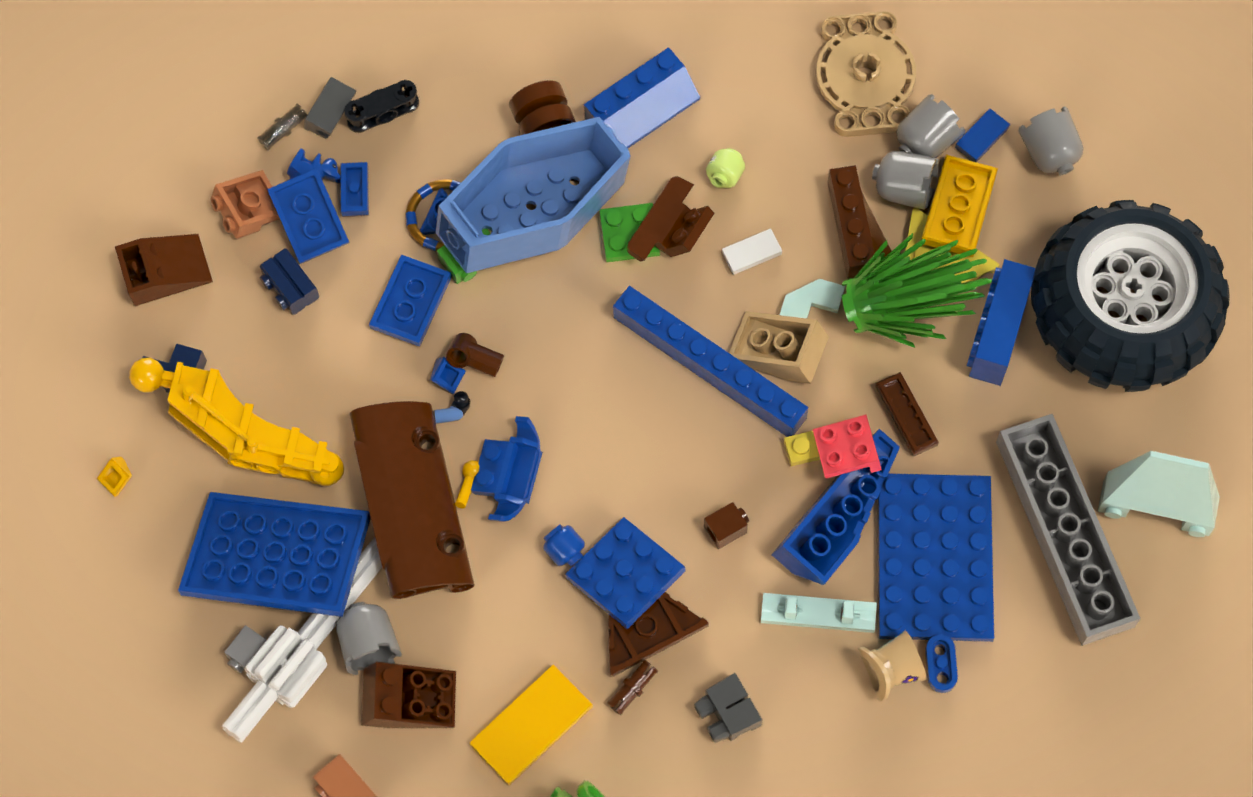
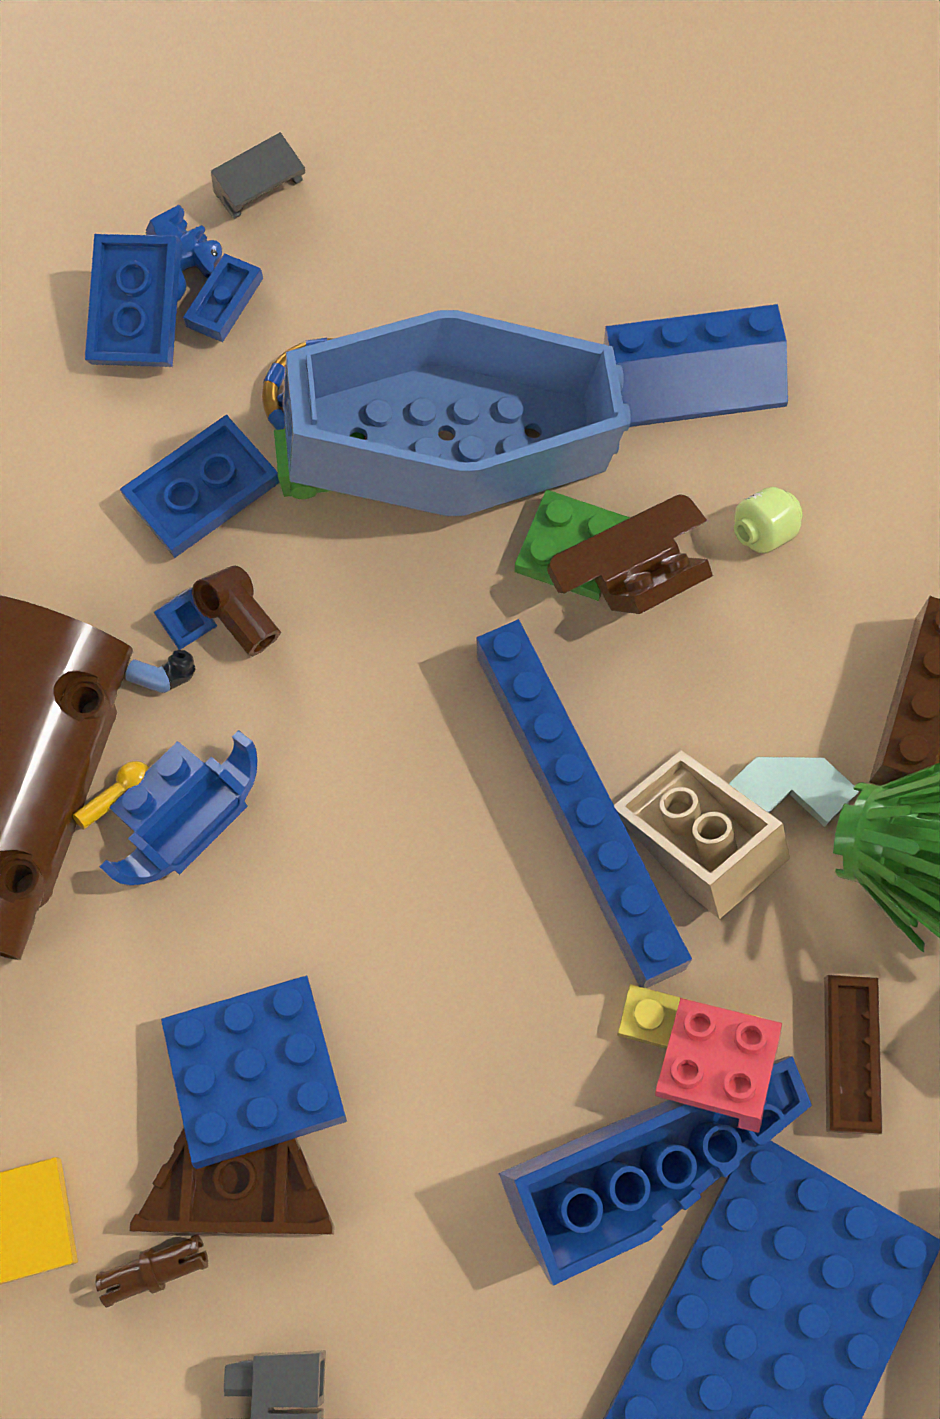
camera: 30 degrees right, 0 degrees up
nougat plate [210,170,280,239] -> none
clear smoke pin [257,104,307,150] -> none
dark blue brick [260,249,320,315] -> none
black piece [344,80,419,133] -> none
reddish brown wheel [509,80,576,135] -> none
blue head [543,524,585,566] -> none
reddish brown brick [704,502,749,550] -> none
white tile [722,229,782,275] -> none
light aqua hinge [761,593,877,633] -> none

